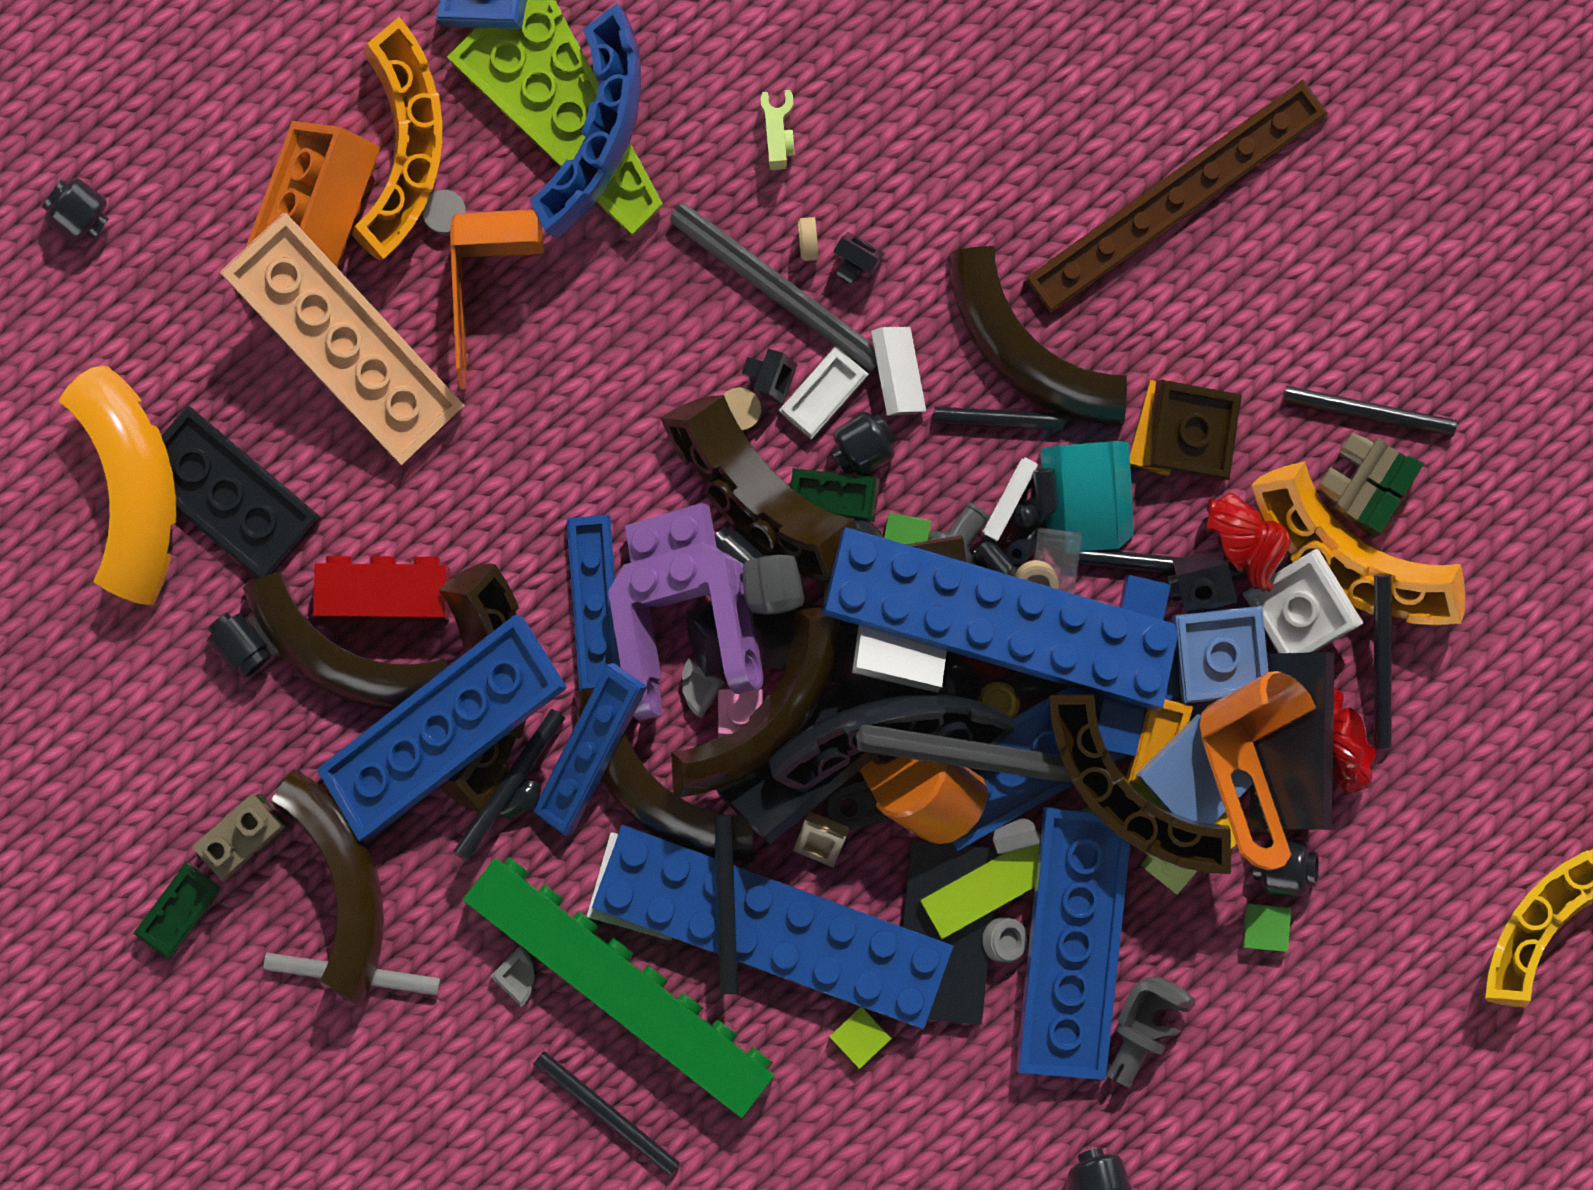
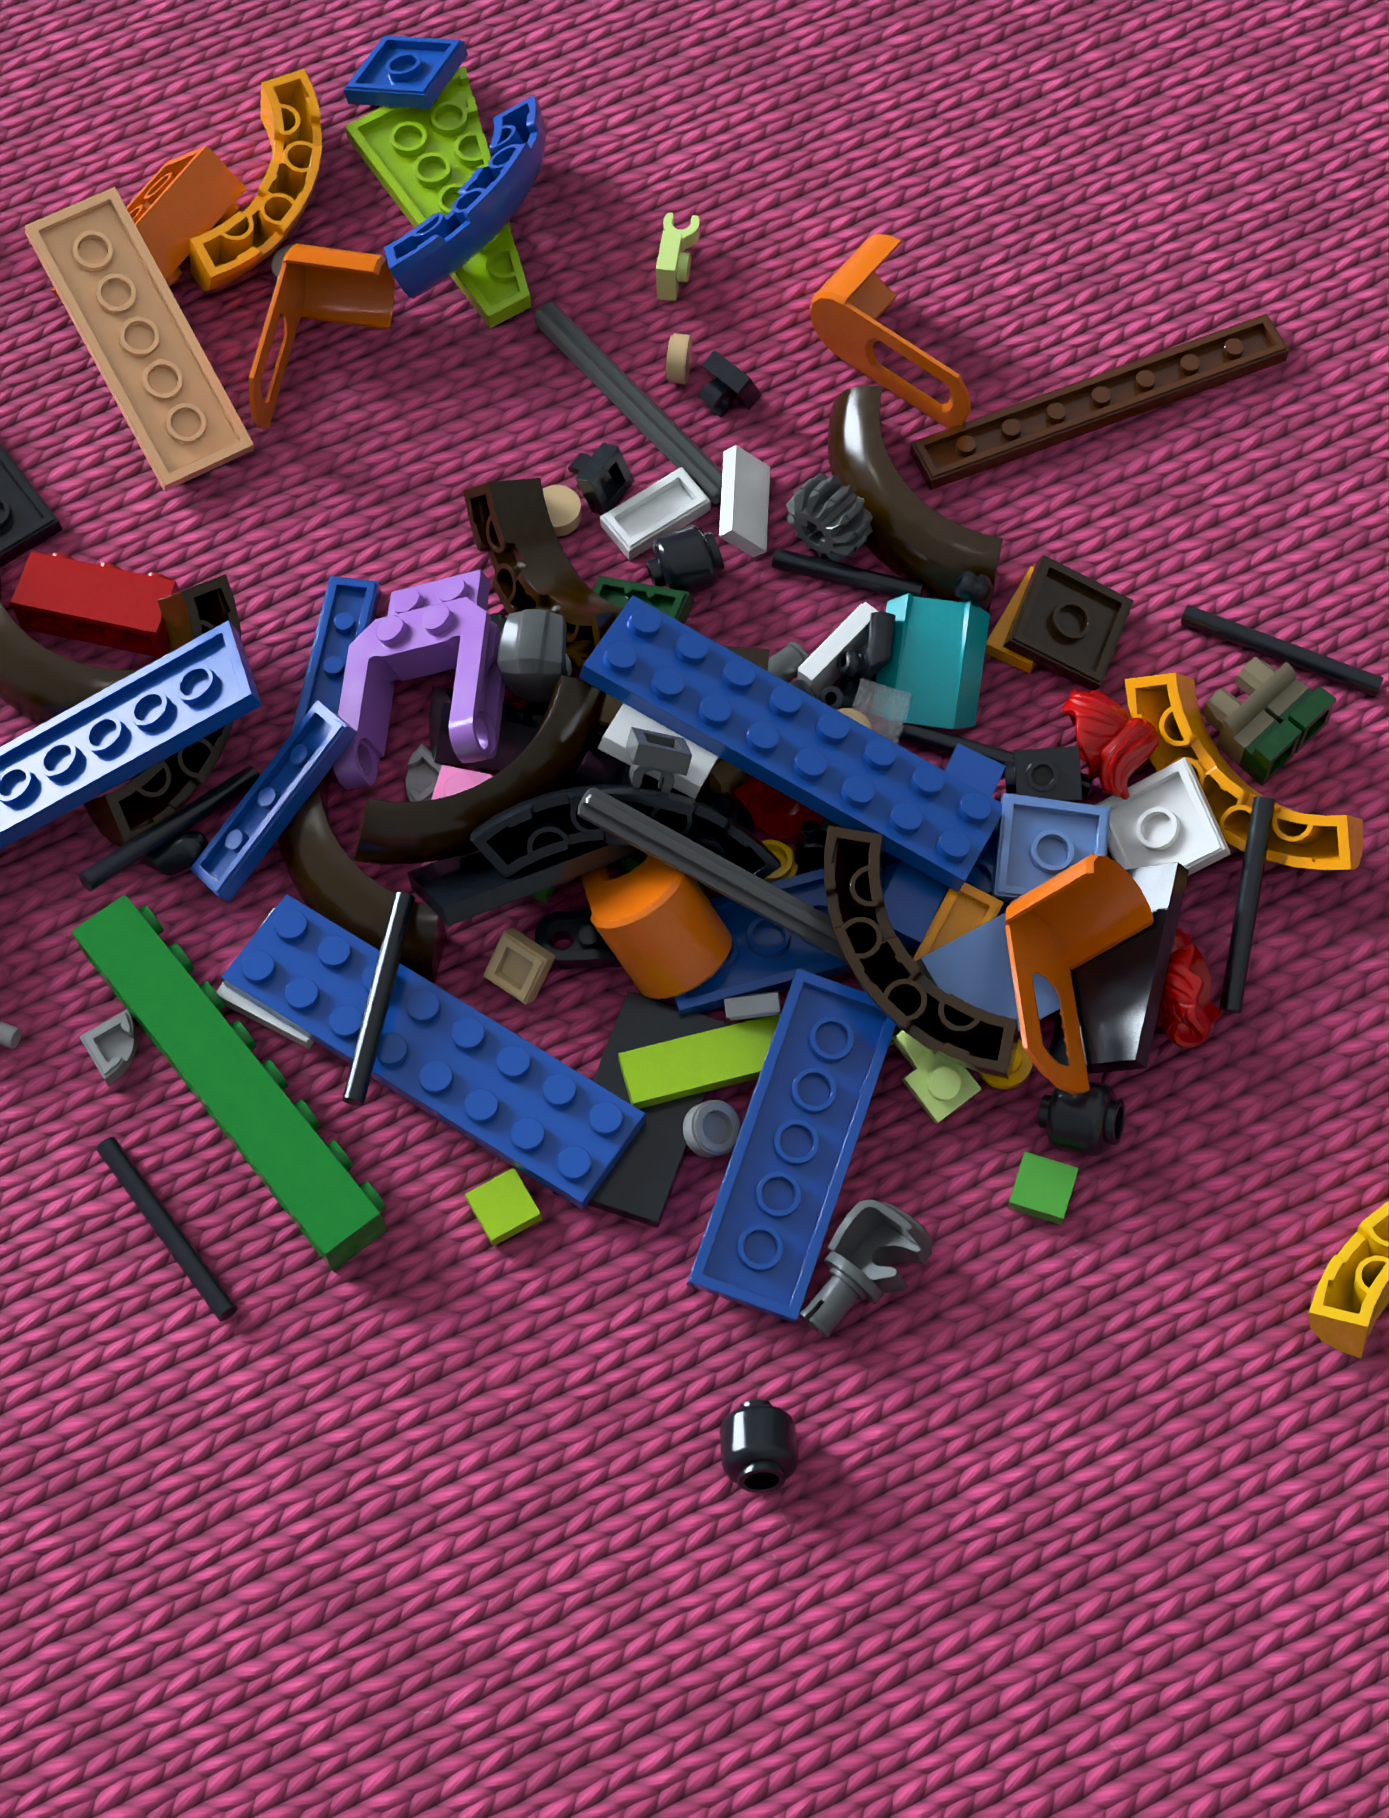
camera: 15 degrees right, 20 degrees down
none -> dark grey tile [626,727,692,793]
none -> dark grey gear [786,473,873,562]
none -> orange piece [810,234,971,429]
none -> black arm [954,571,993,610]

